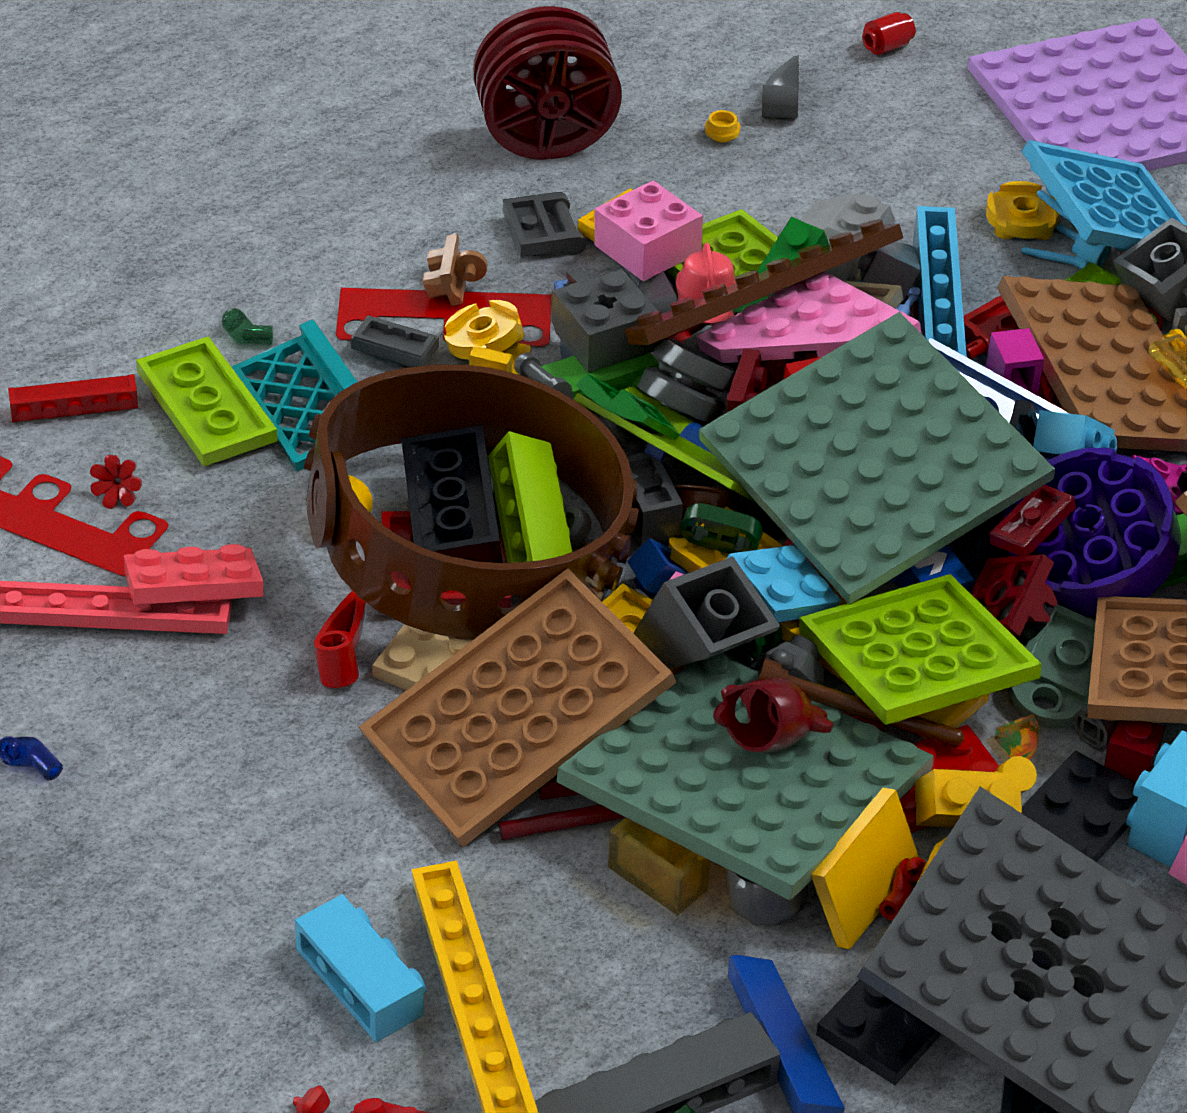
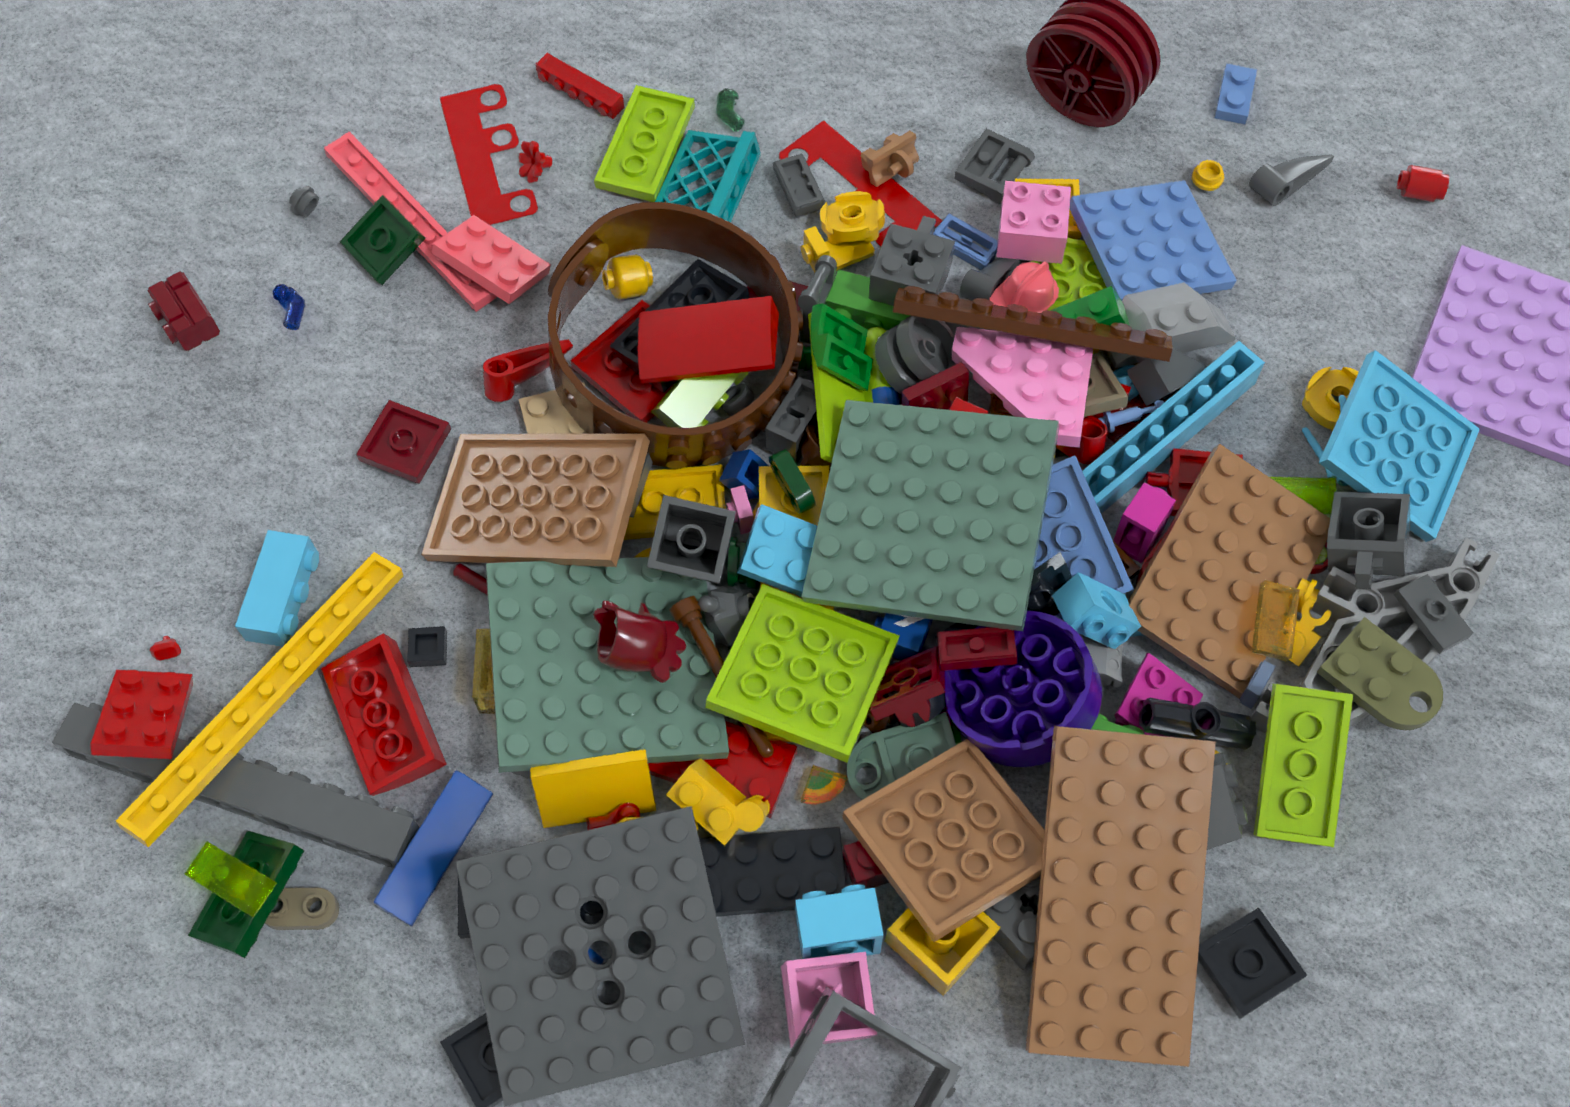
camera: 50 degrees right, 20 degrees up
none -> red slope [321,633,447,796]
none -> dark green tile [340,195,426,285]
none -> dark red plate [356,400,451,484]
none -> black plate [407,626,447,667]
none -> red slope [638,296,779,384]
none -> medium blue plate [1069,180,1237,301]
none -> medium blue plate [1214,64,1257,124]

